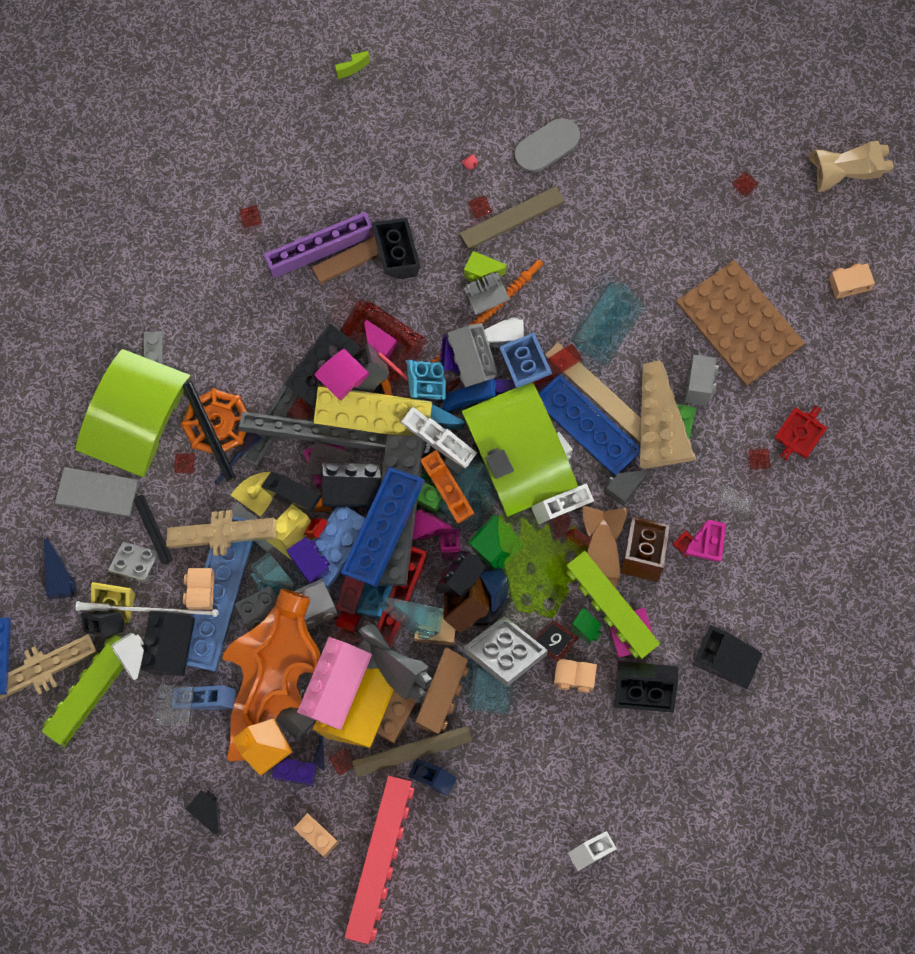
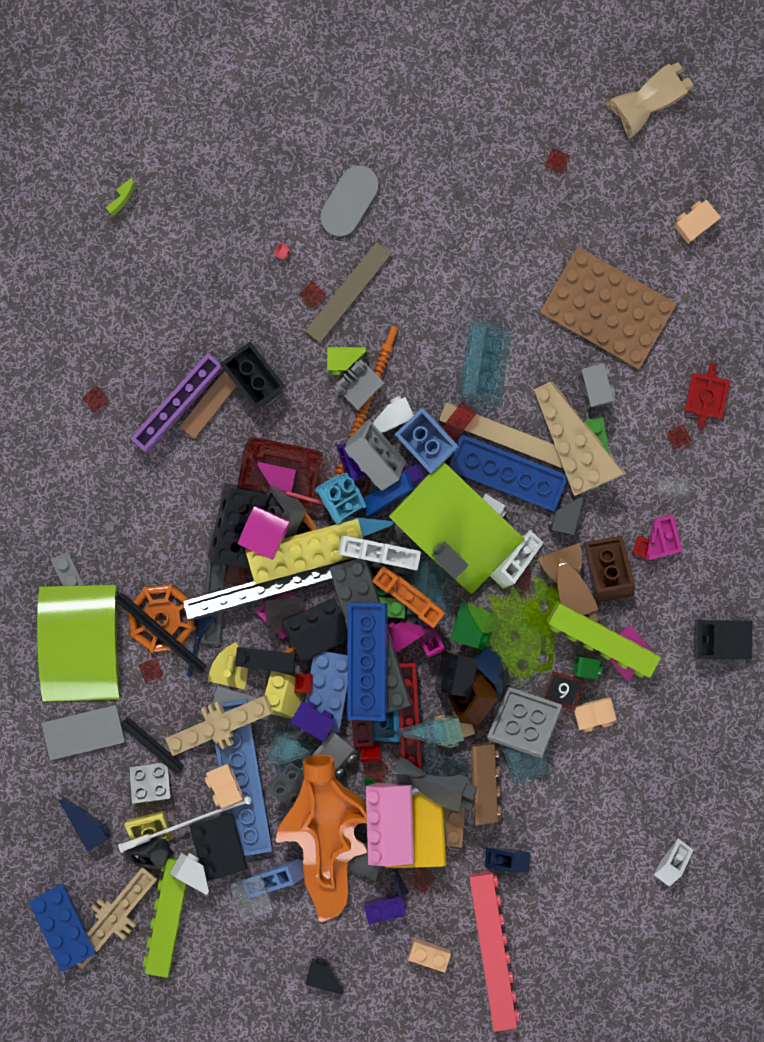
camera: 25 degrees left, 15 degrees up
light orange slope [232,719,293,776] -> none
dark tan tile [352,726,472,777] -> none
clear red tile [565,529,592,547] -> none
black slope [614,661,678,713] -> none

